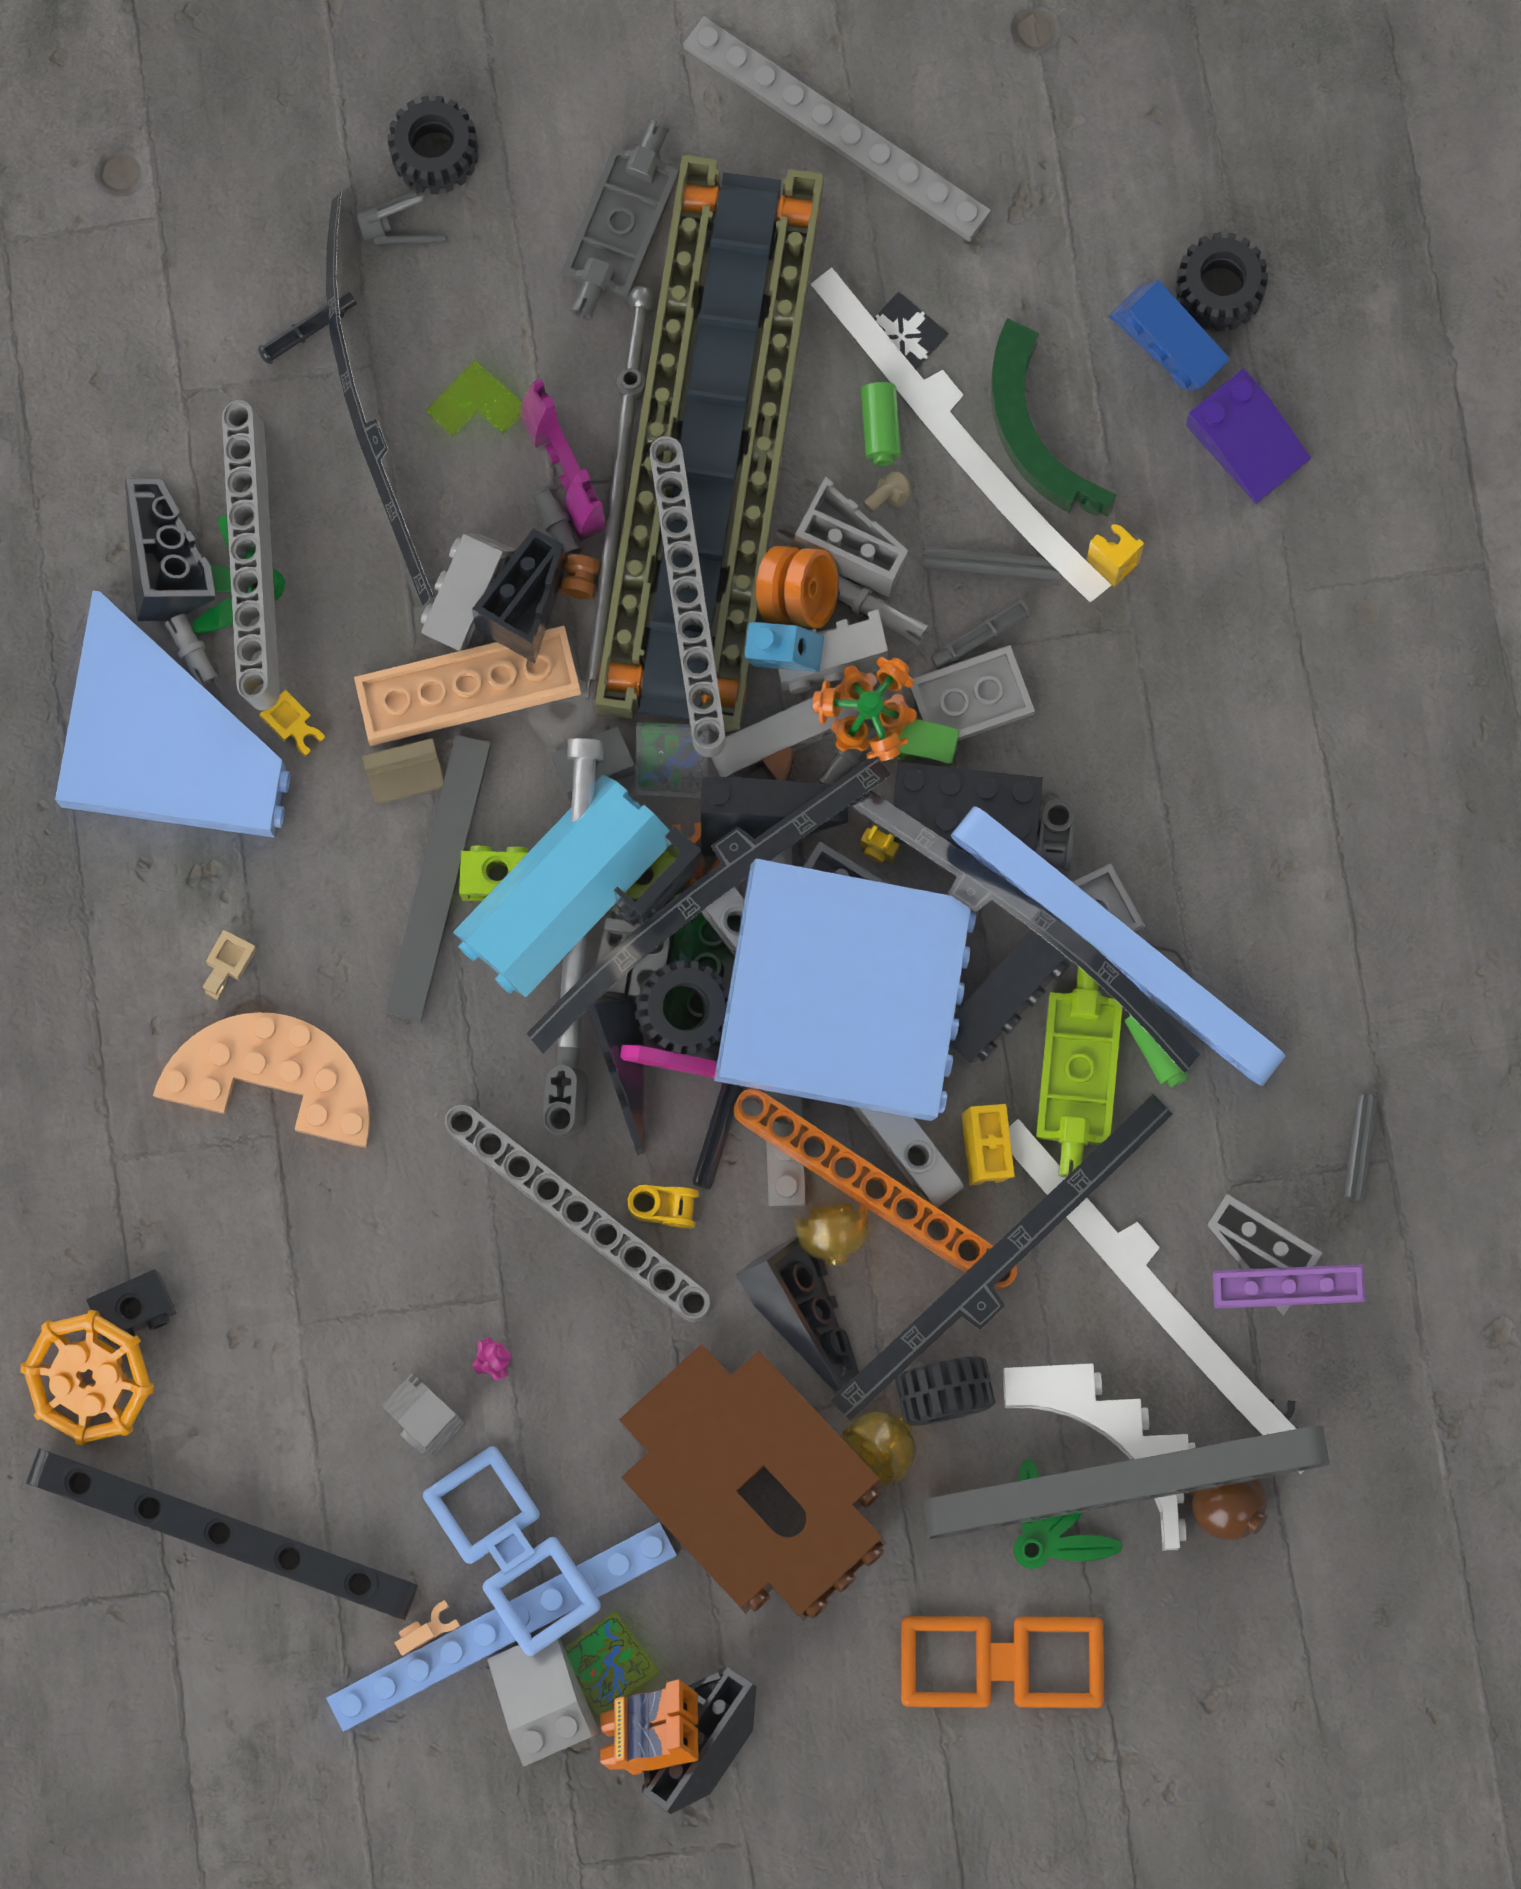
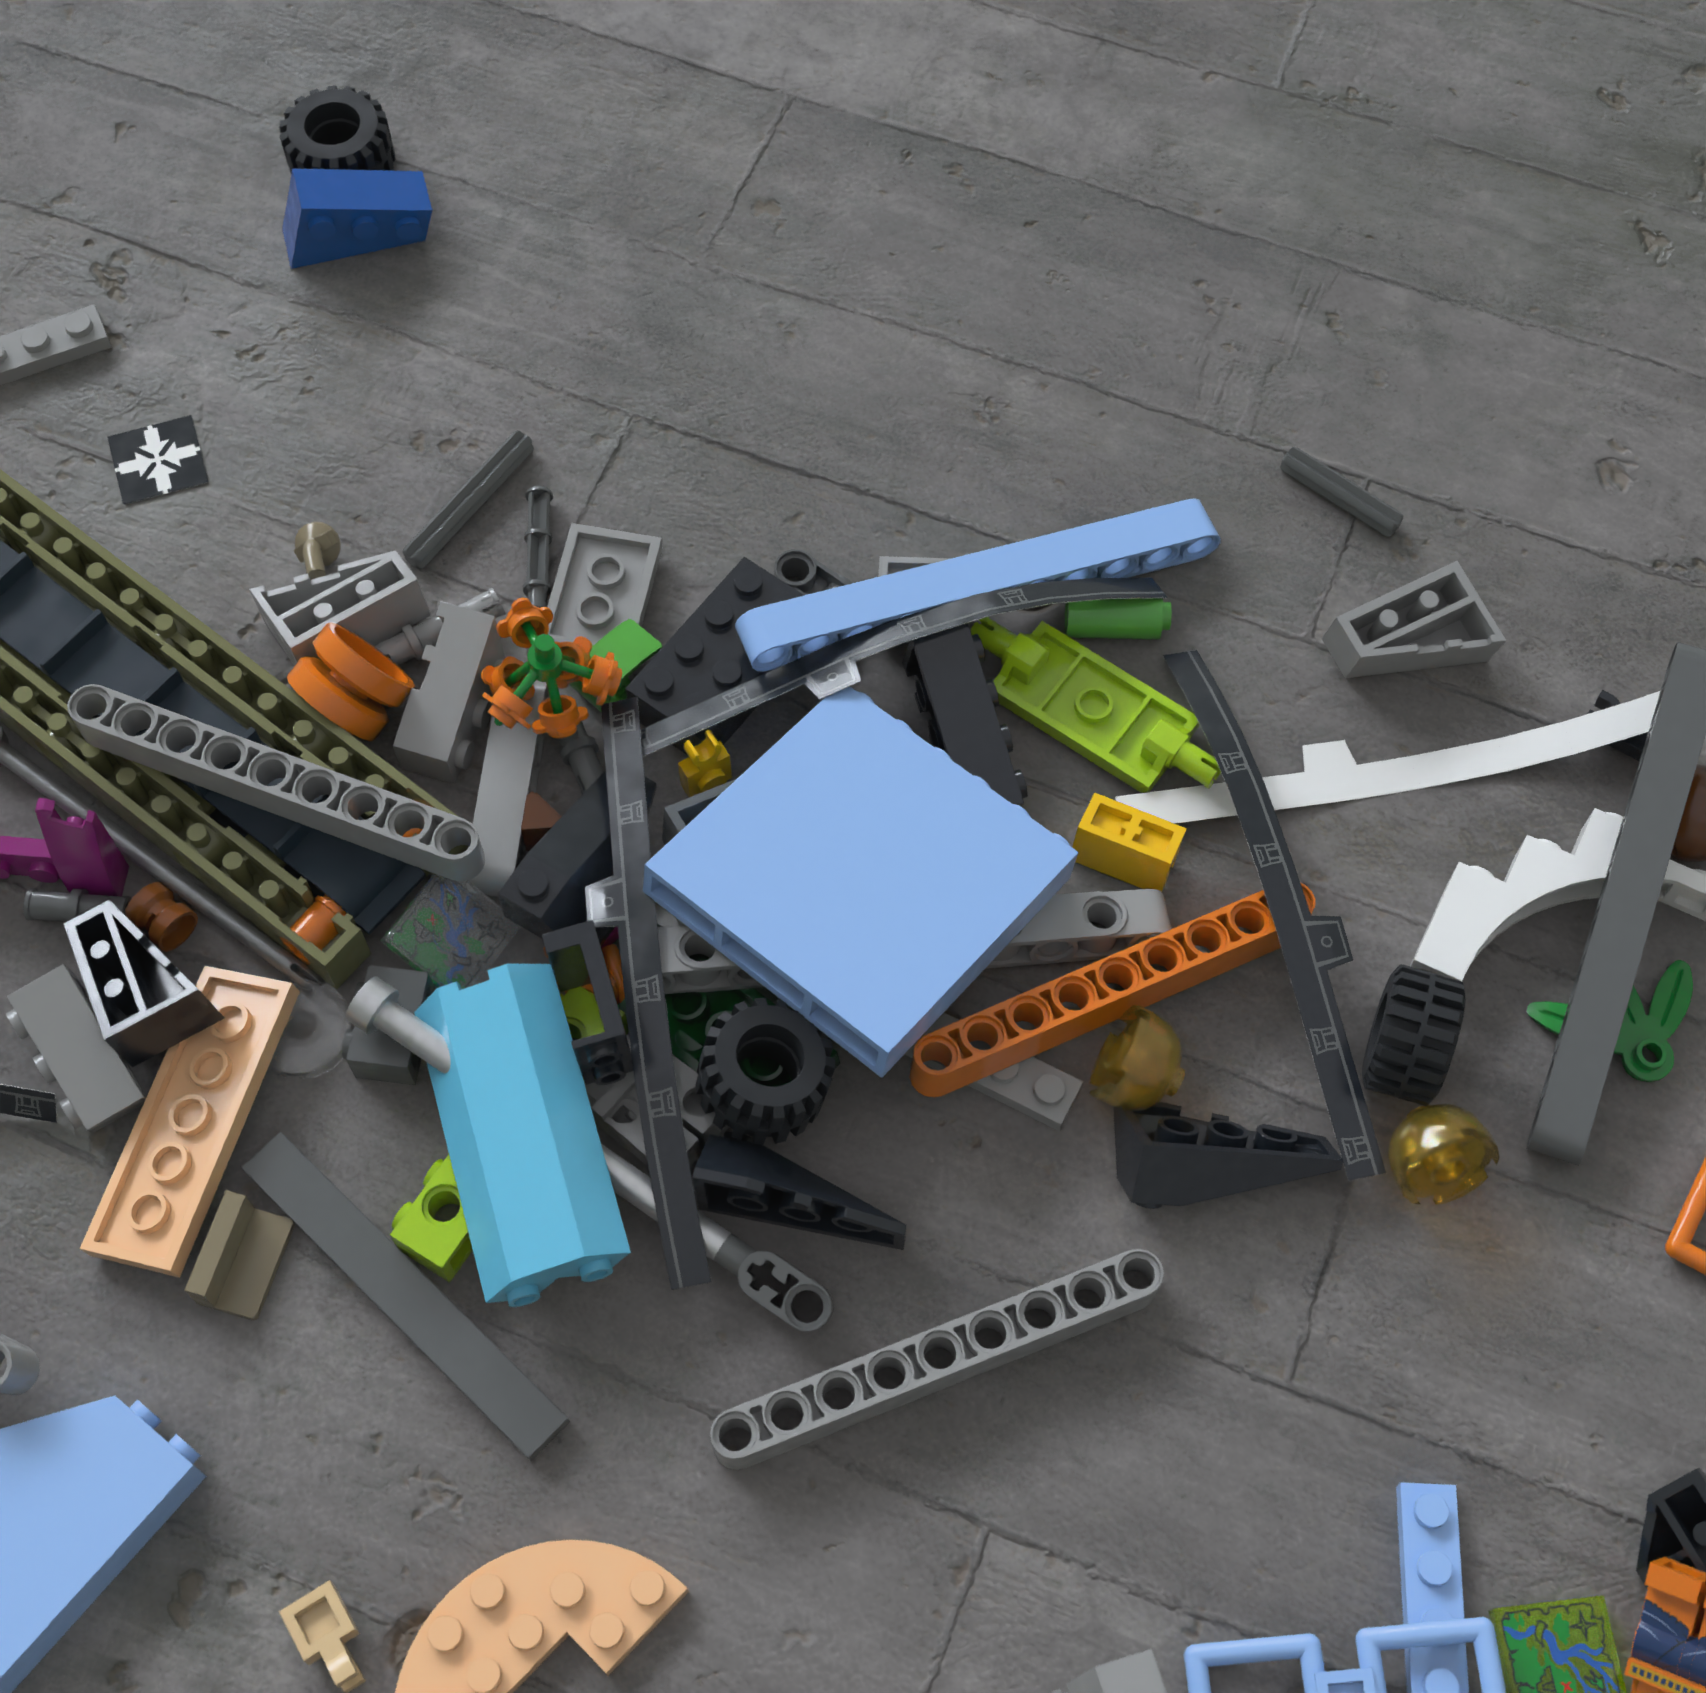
camera: 65 degrees left, 15 degrees down
yellow plate [259,689,325,757] -> none
dark pink plant [472,1337,511,1381] -> none
reddish brown panel [619,1344,886,1621] -> none
dark pink tile [620,1045,717,1078] -> none
yellow piece [628,1185,699,1229] -> none
black axle [692,1082,742,1189] -> none
dark azure torso [745,622,824,672] -> none
white sticker [811,267,1112,602] -> none
bright green brick [860,382,901,466] -> none
dark green arch [991,318,1116,517] -> none
yellow hinge [1087,524,1144,587] -> none
dark purple slope [1186,368,1311,504] -> none
medium lavender tile [1213,1264,1365,1309] -> none

